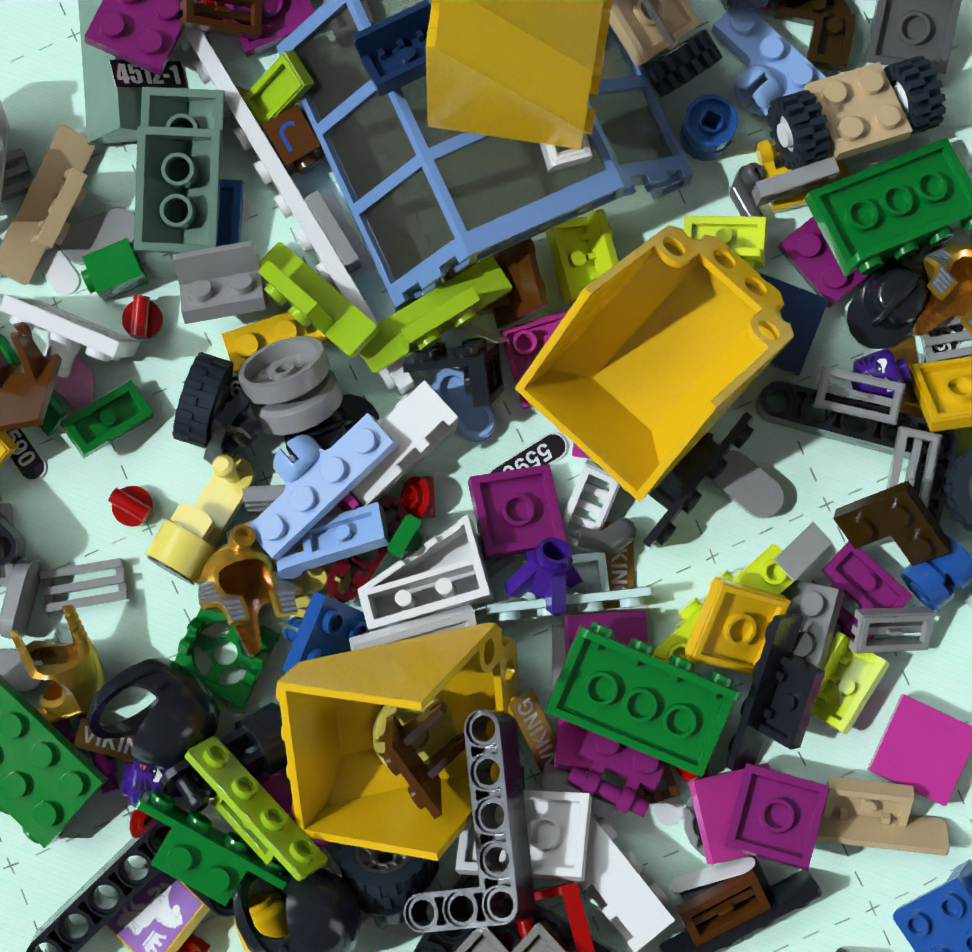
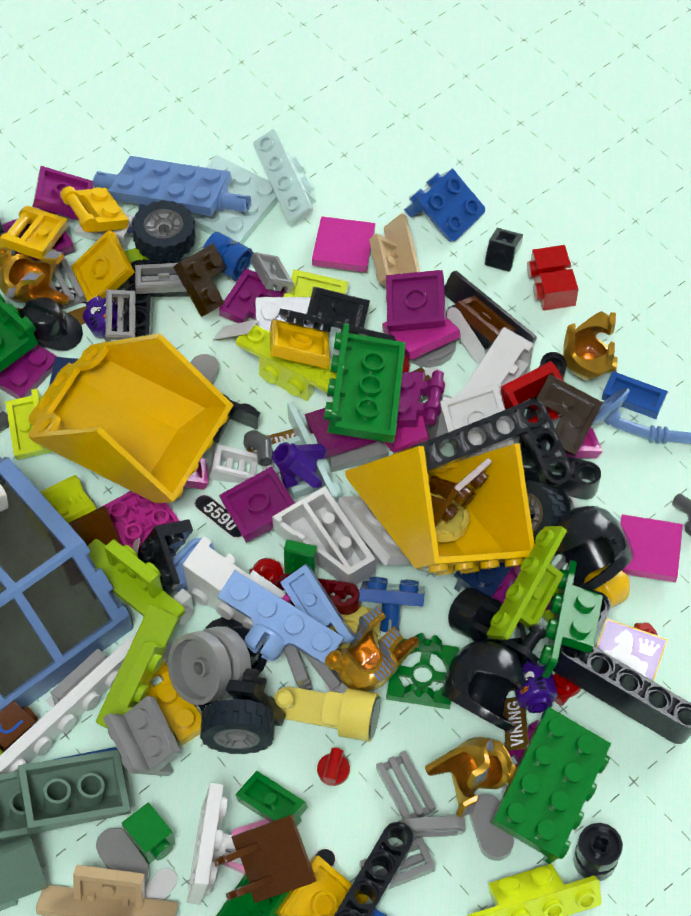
camera: 110 degrees left, 25 degrees down
red plate [122,295,163,340] -> none

